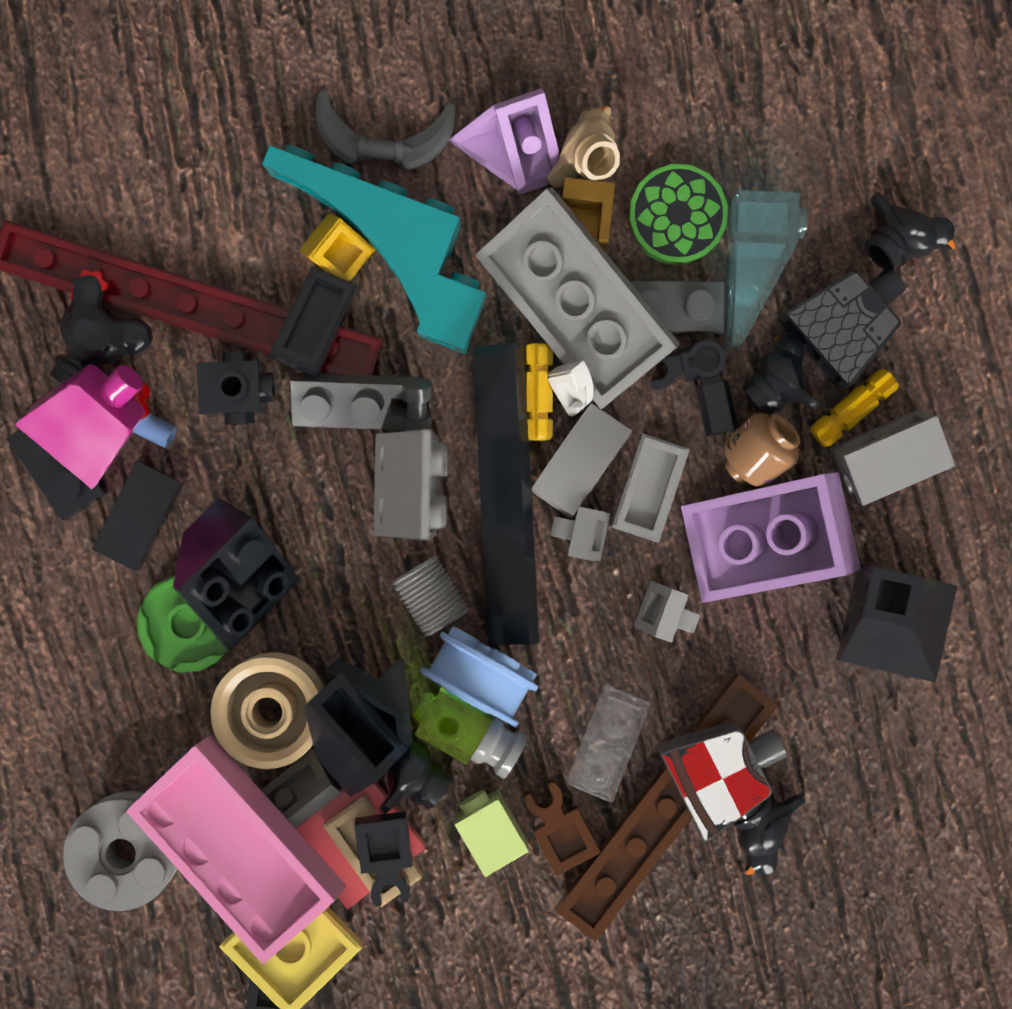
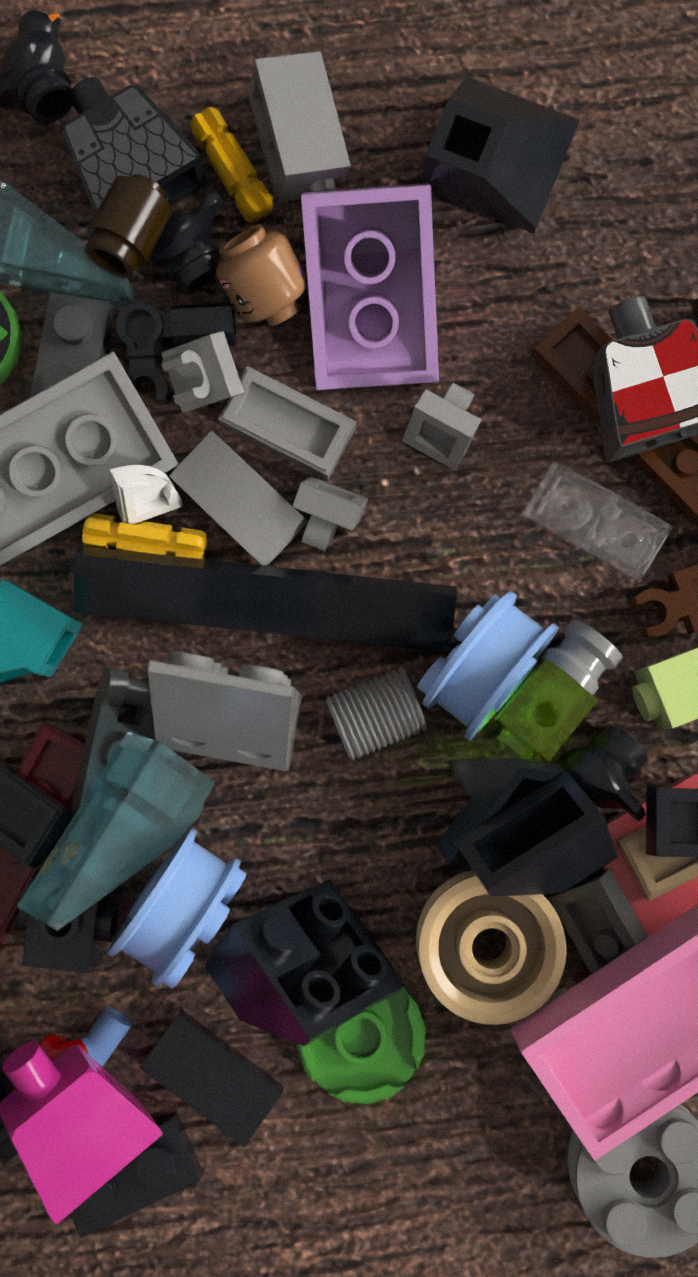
camera: 80 degrees left, 5 degrees down
none -> clear light blue slope [17,732,215,931]
none -> dark brown brick [85,174,172,278]
none -> light blue wheel [106,827,247,989]
none -> light grey tile [161,331,244,413]

